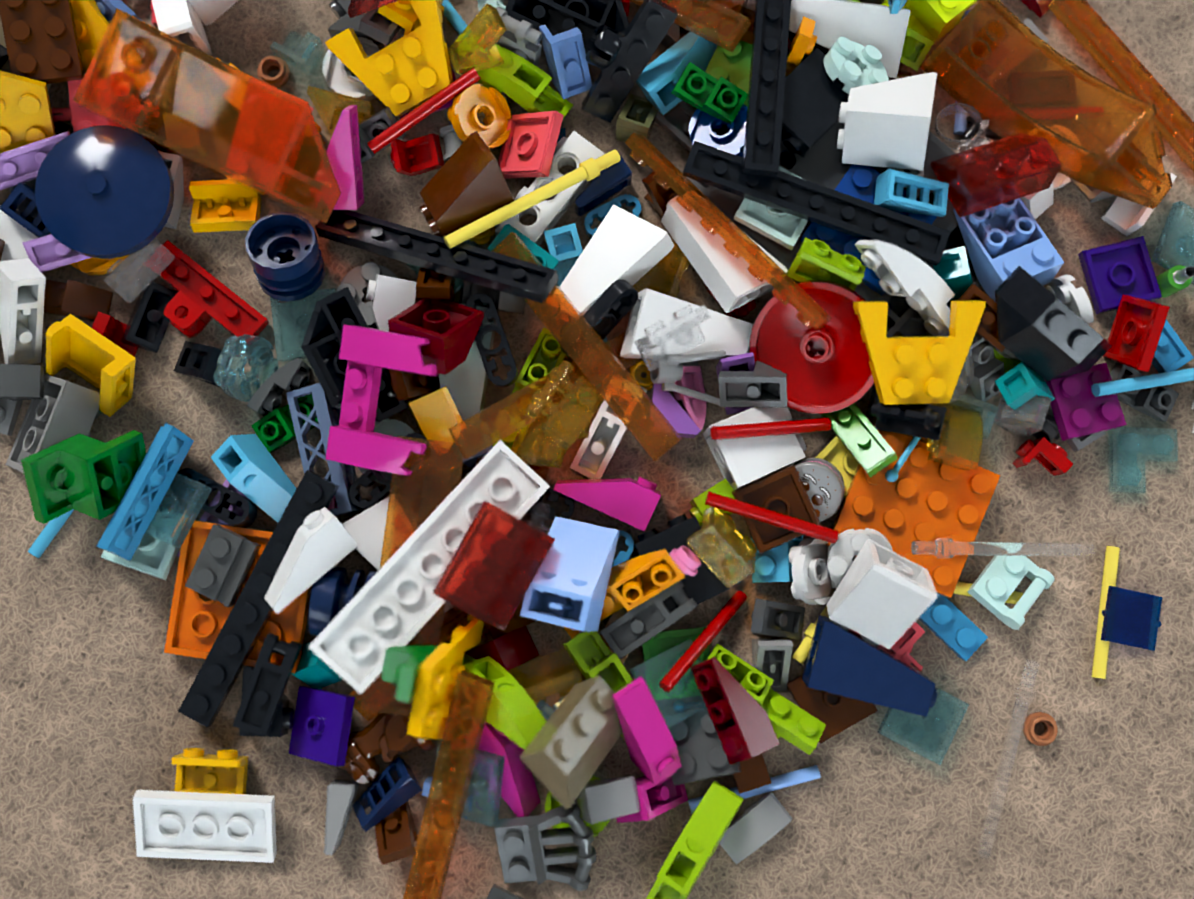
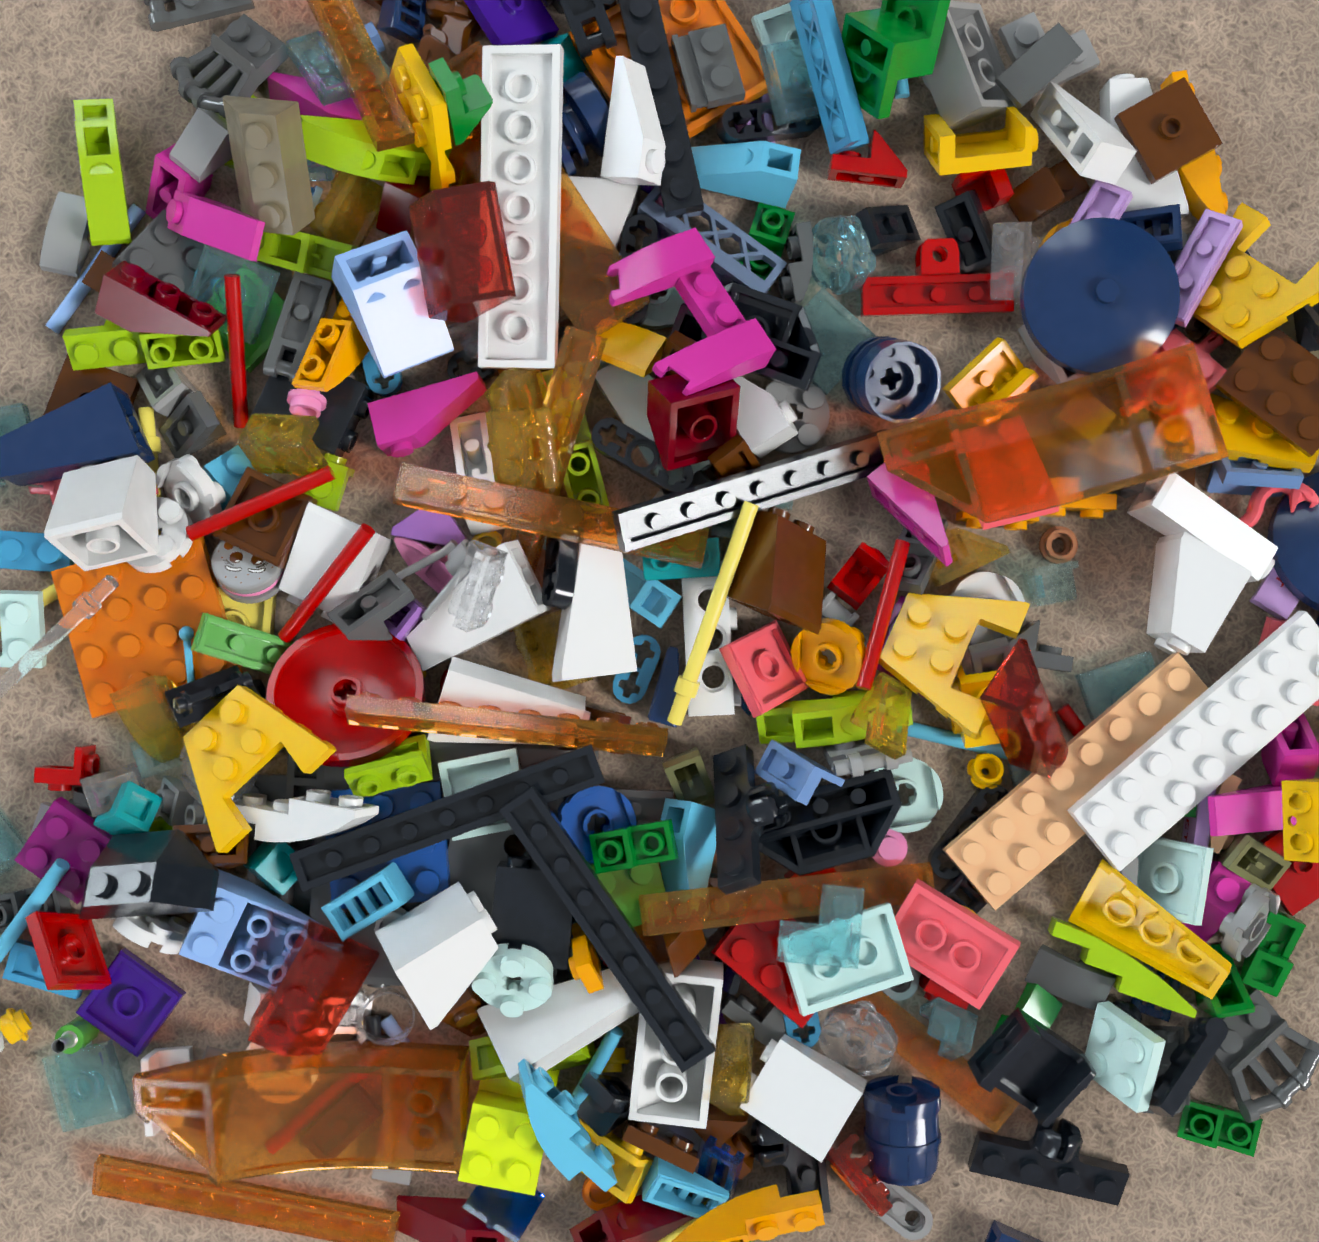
camera: 145 degrees right, 5 degrees up
none -> red slope [827,130,908,189]

